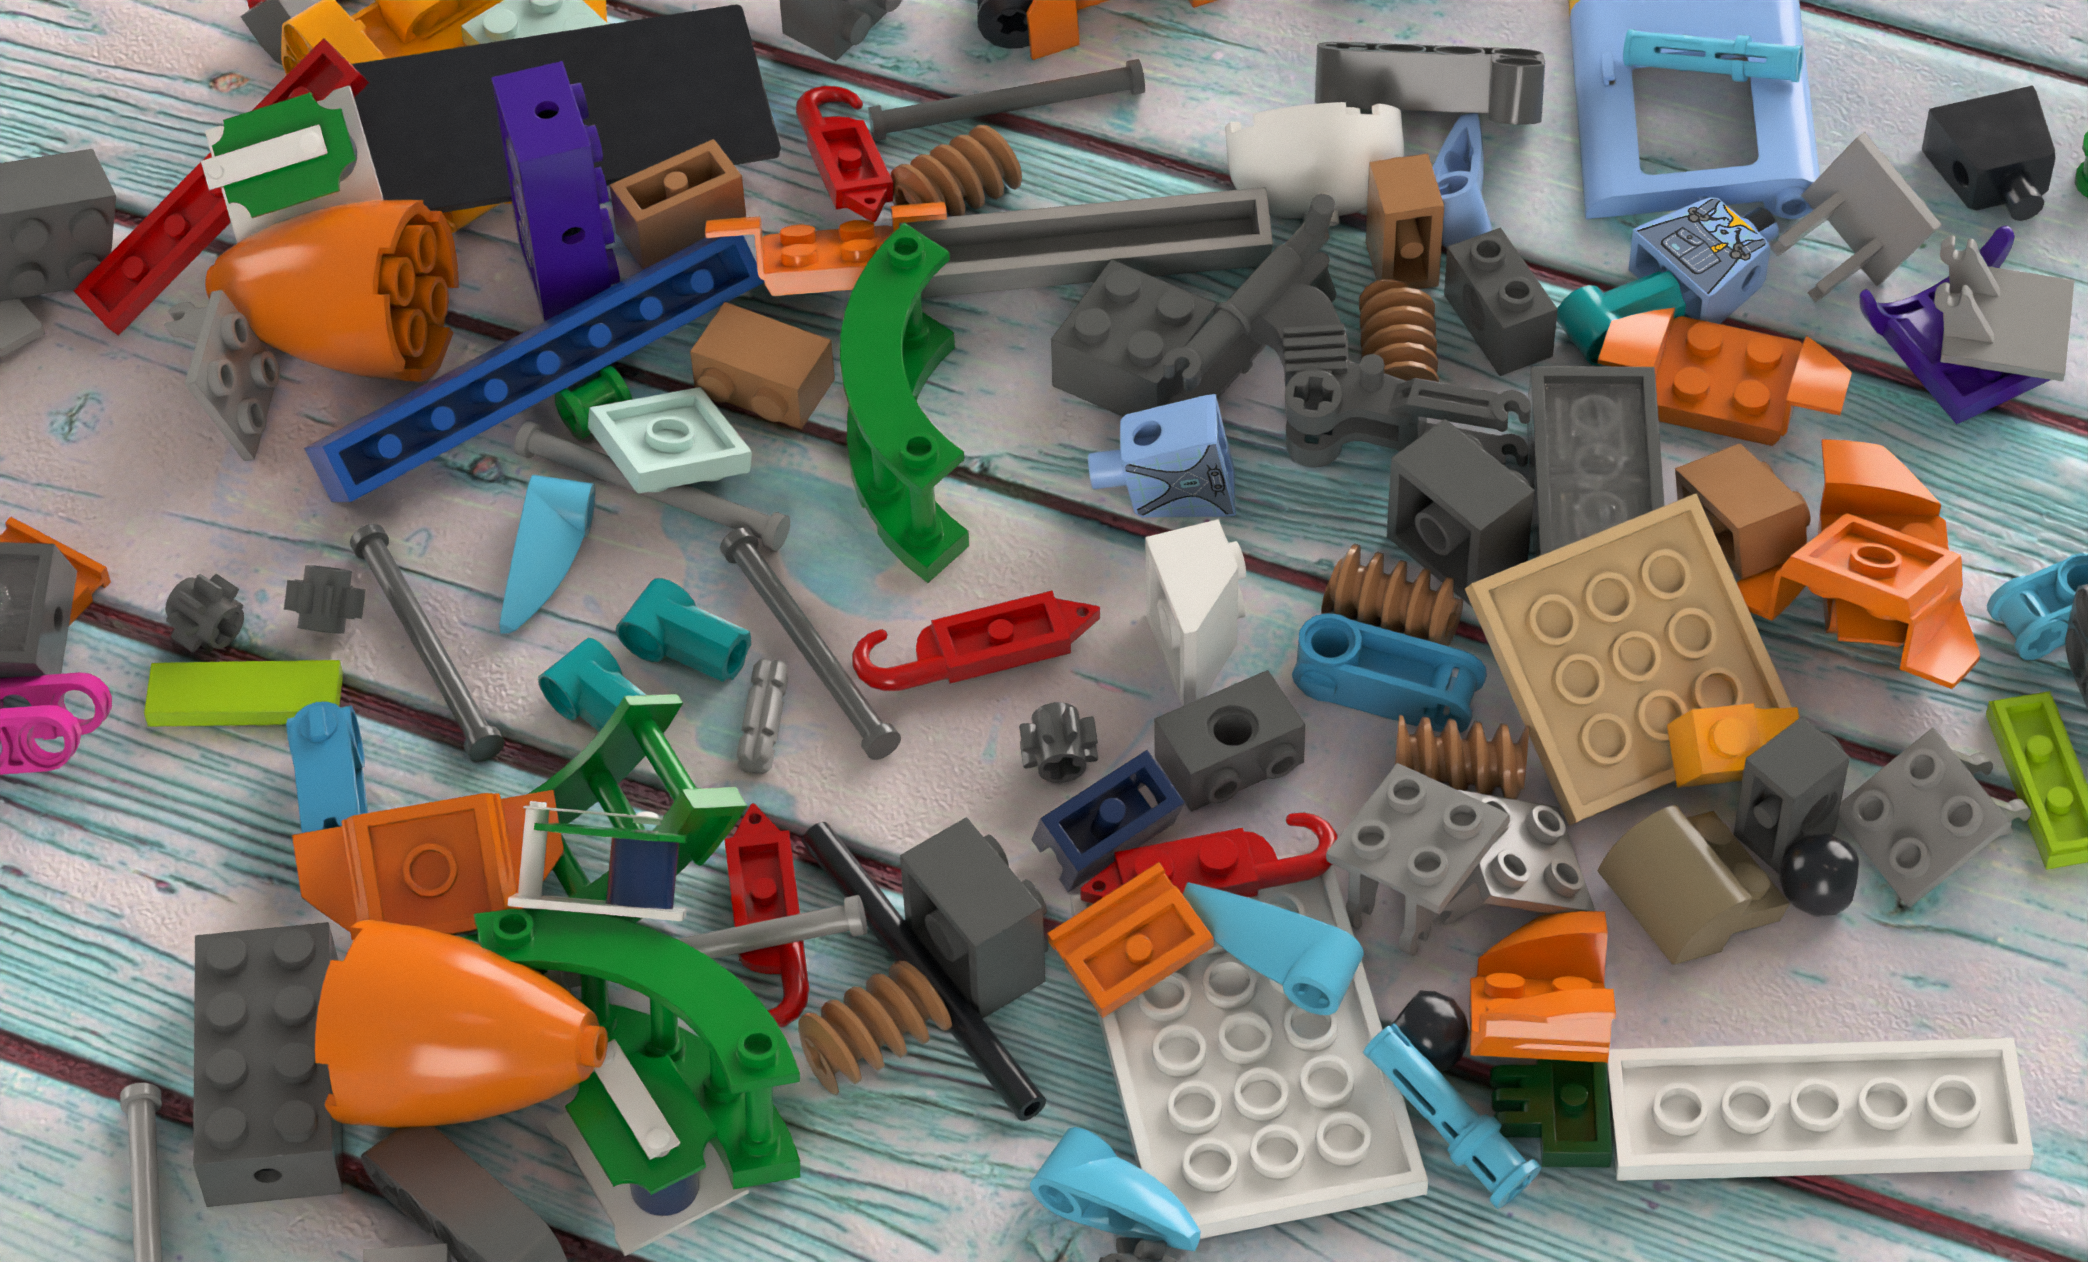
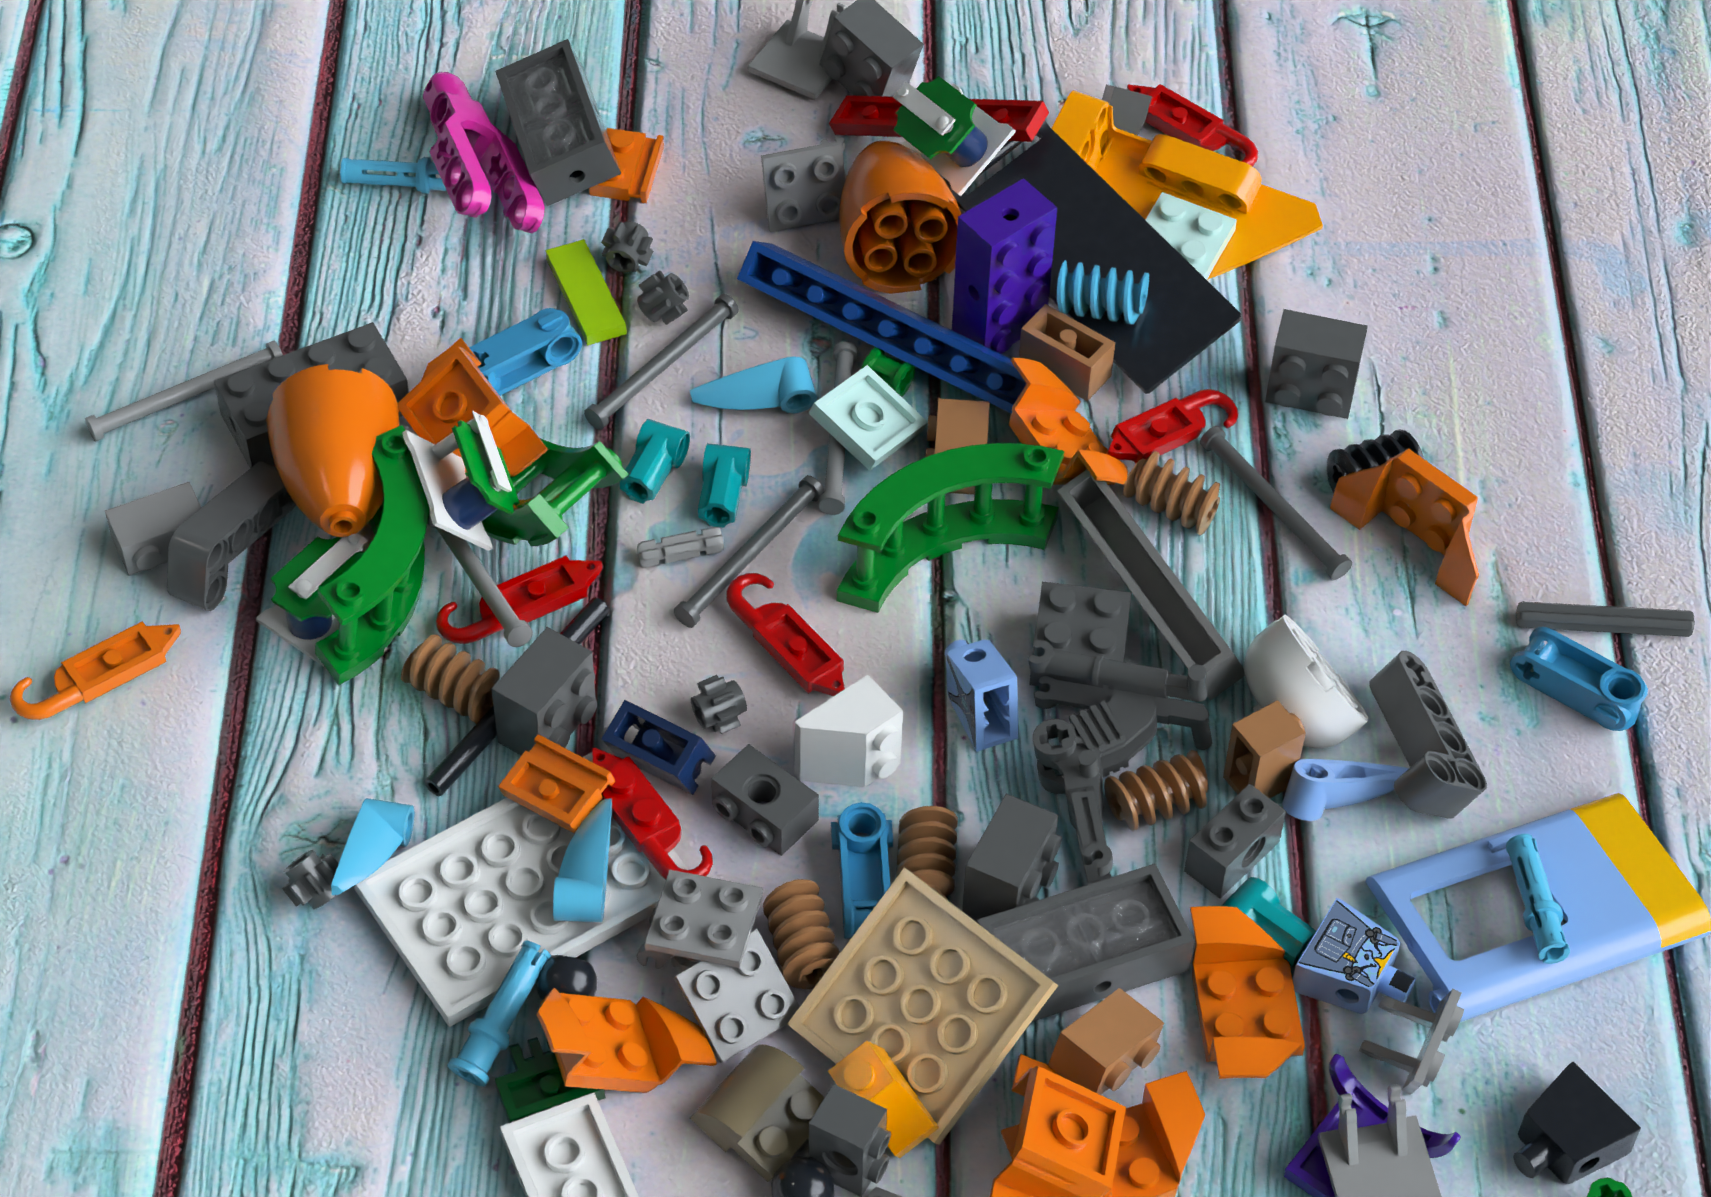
camera: 65 degrees right, 0 degrees up
none -> medium azure piece [1056,260,1149,324]

